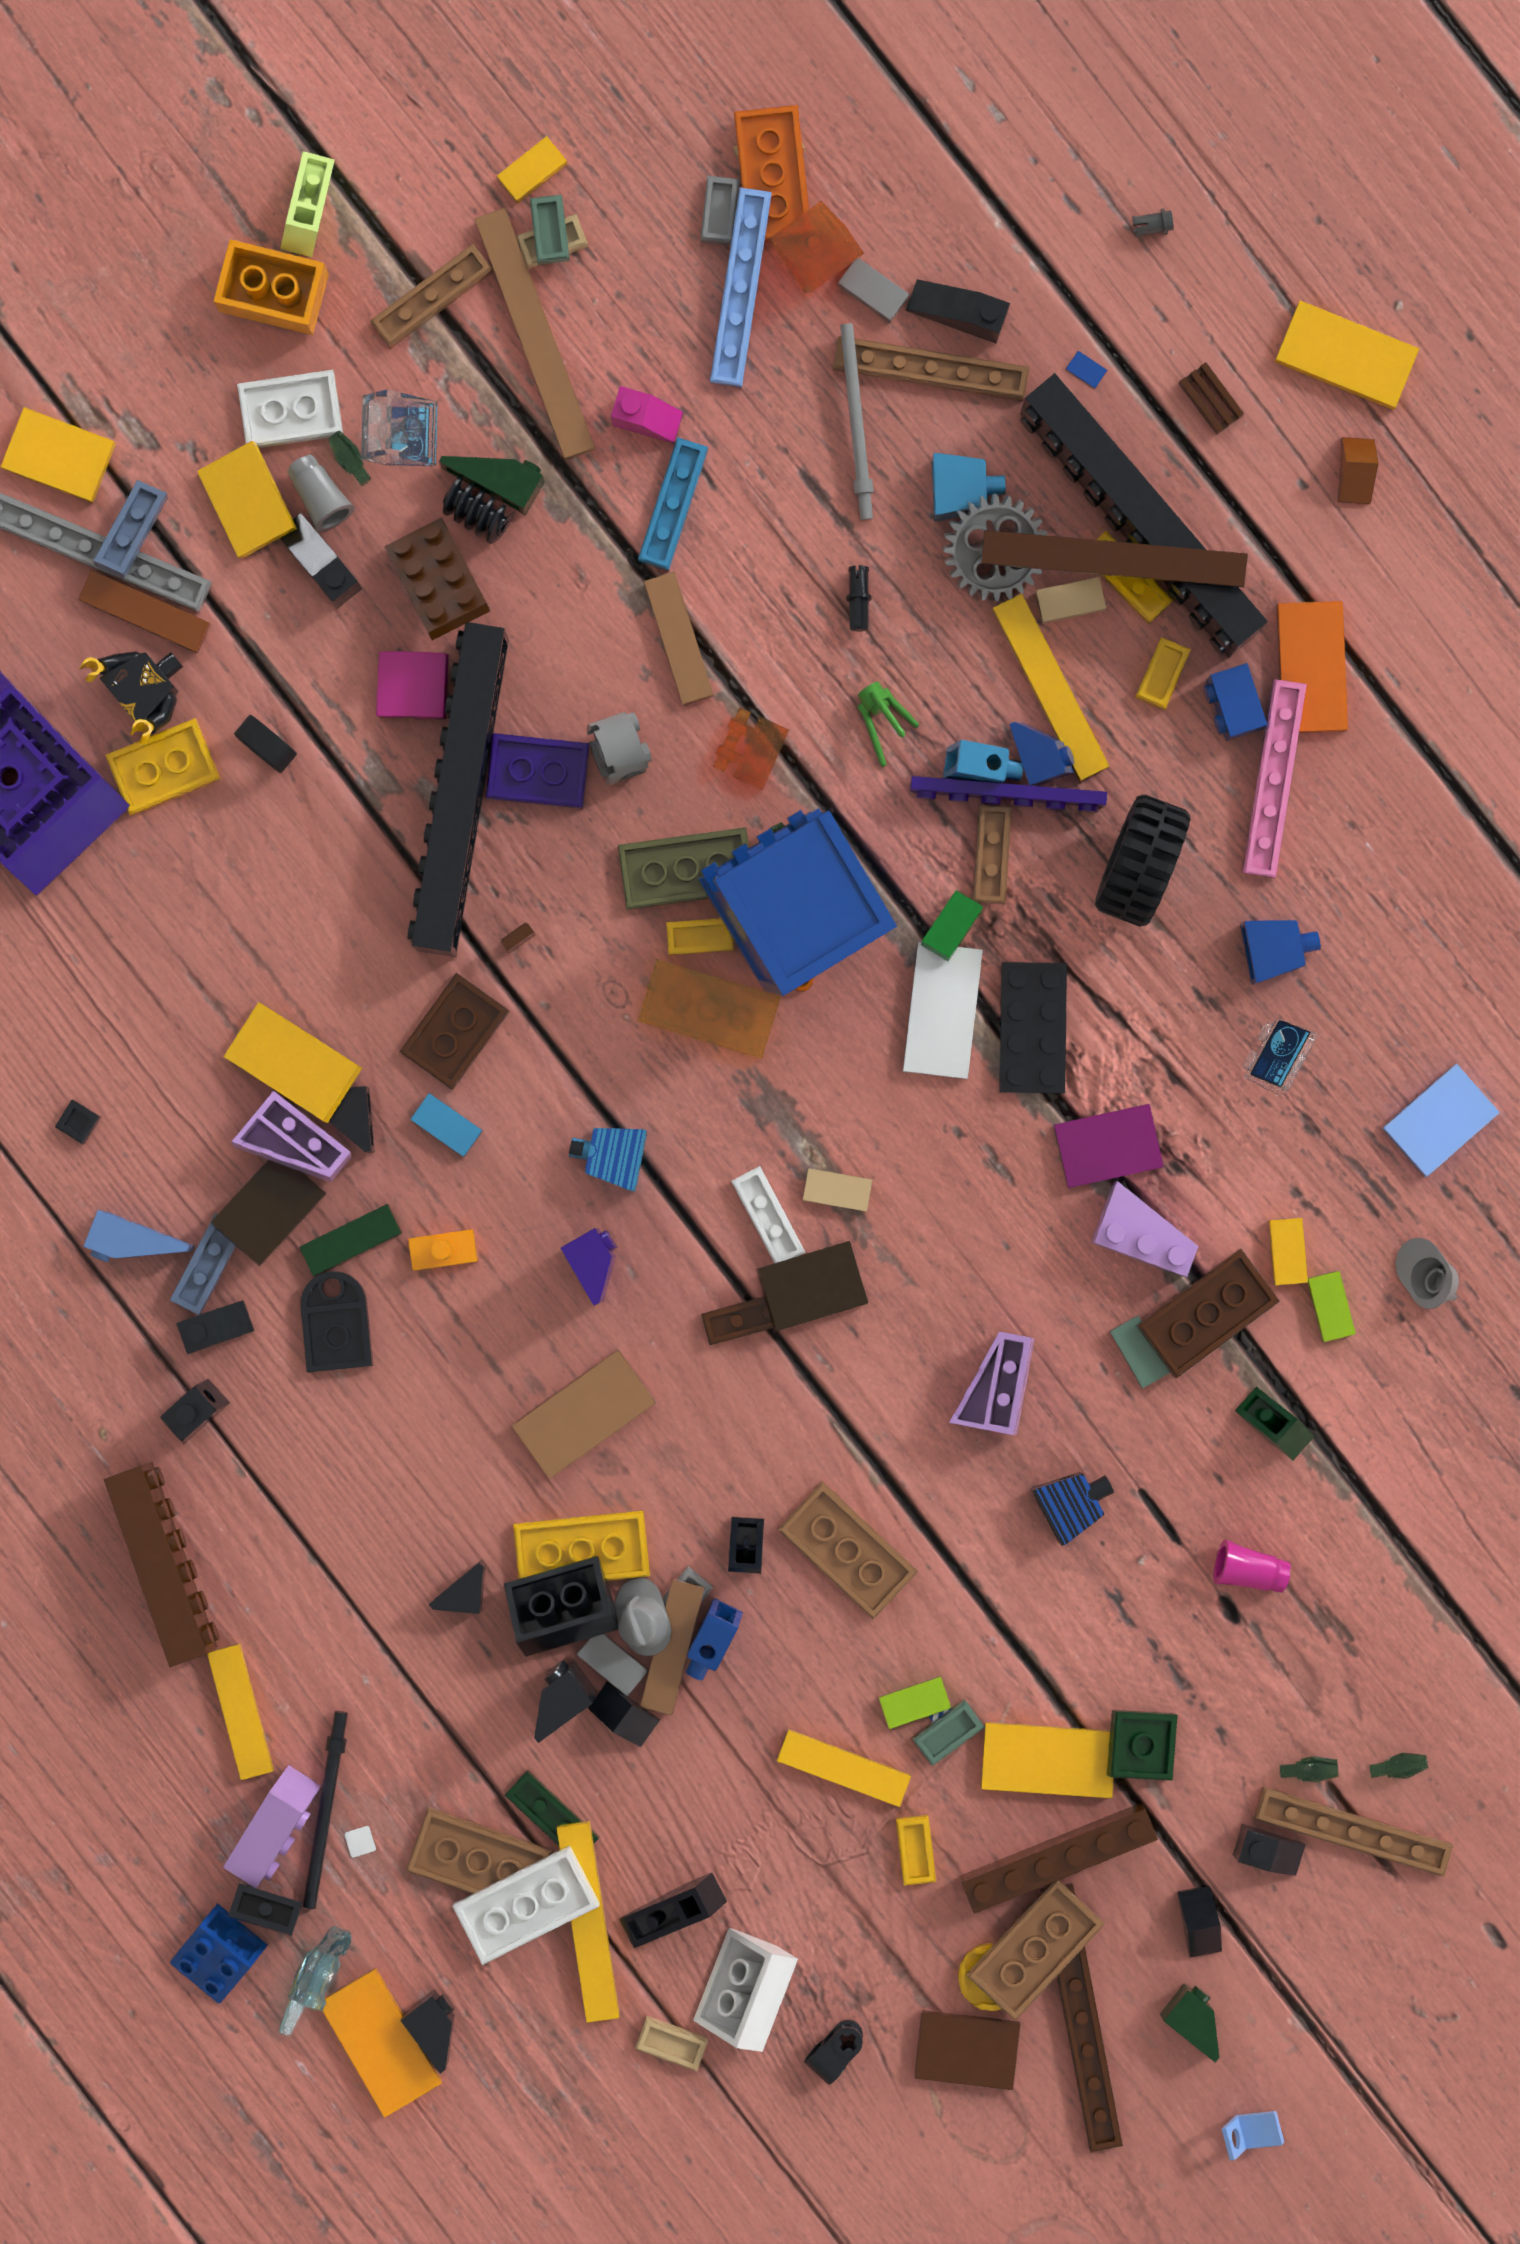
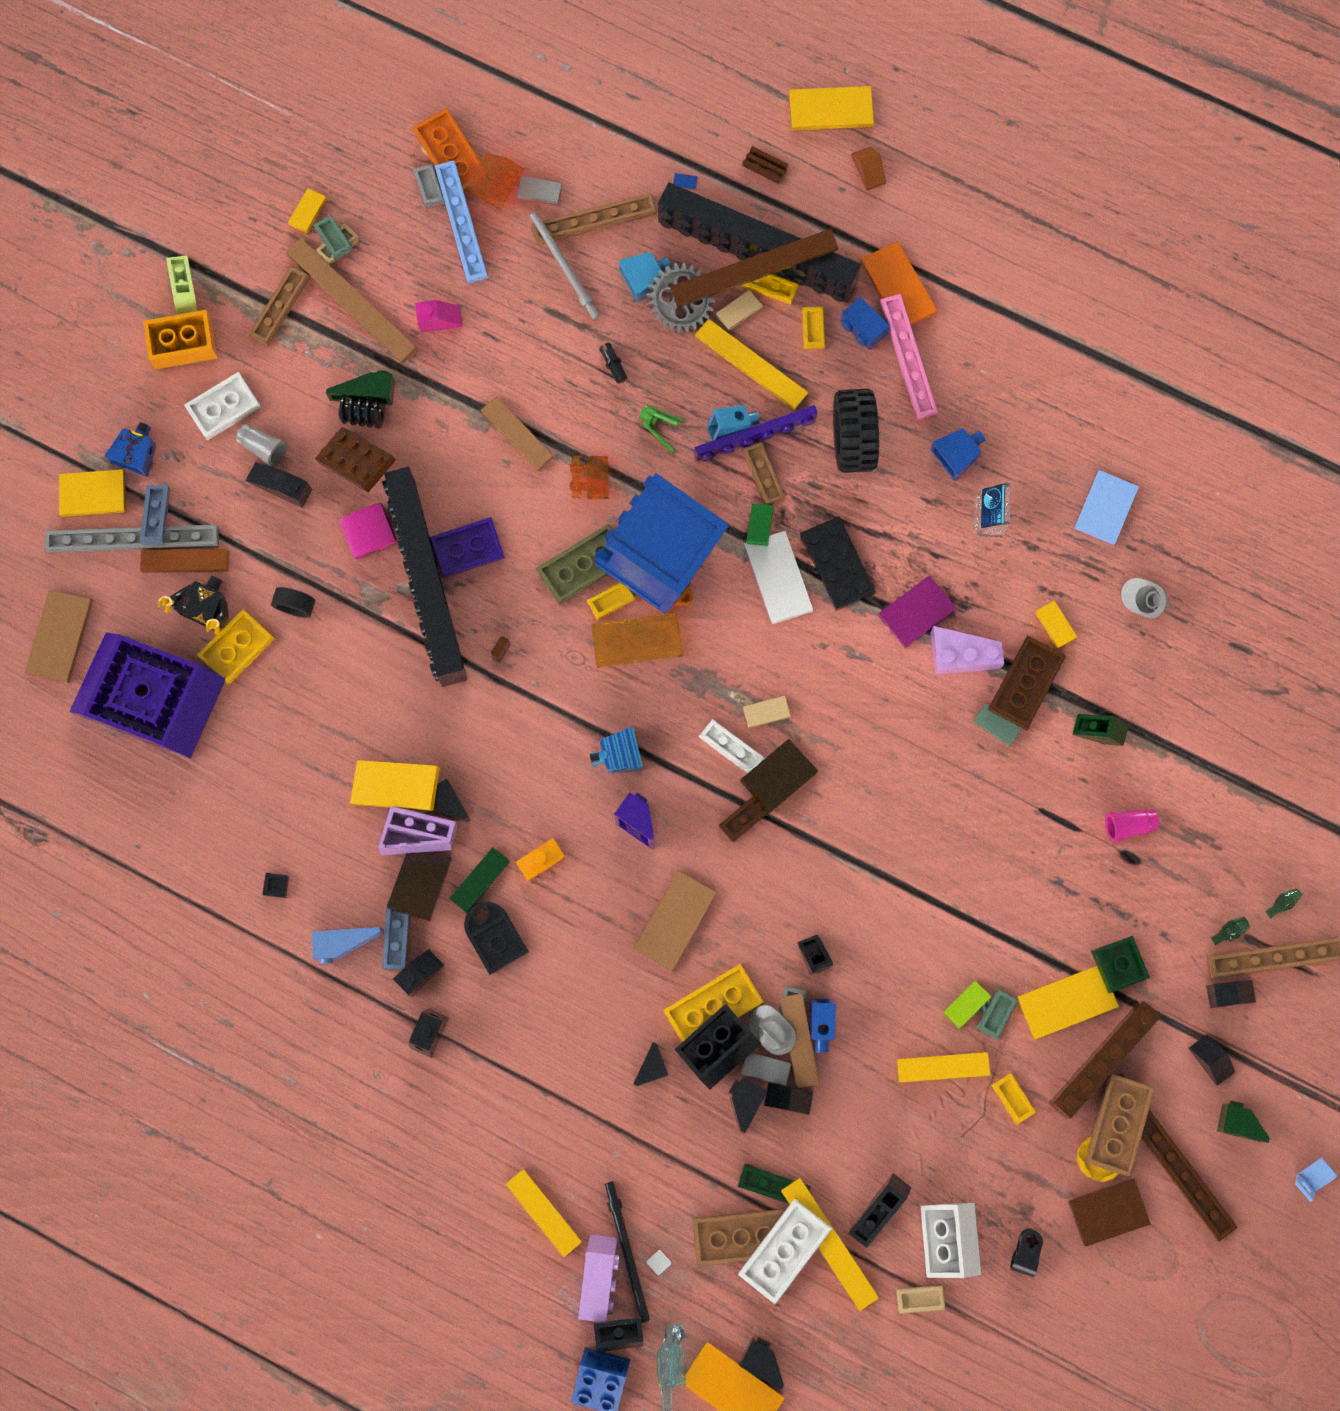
camera: 20 degrees left, 10 degrees down
reddish brown brick [104,1462,219,1667] -> none
yellow tile [197,441,297,559] -> none
clear green piece [328,430,371,486] -> none
clear slope [361,389,438,466] -> none
reddish brown tile [399,973,510,1090] -> none
dark azure tile [410,1093,483,1157] -> none
light grey brick [586,712,652,785] -> none
dark azure tile [638,437,708,571] -> none
medium nougat tile [778,1481,918,1619] -> none
black slope [906,279,1010,344] -> none
lavender wedge [949,1332,1035,1435] -> none
blue slope [1009,722,1074,786] -> none
torso [1031,1472,1115,1546] -> none
dark grey pin [1132,208,1174,238] -> none
lime tile [1308,1271,1356,1342] -> none
none -> blue torso [105,422,156,477]

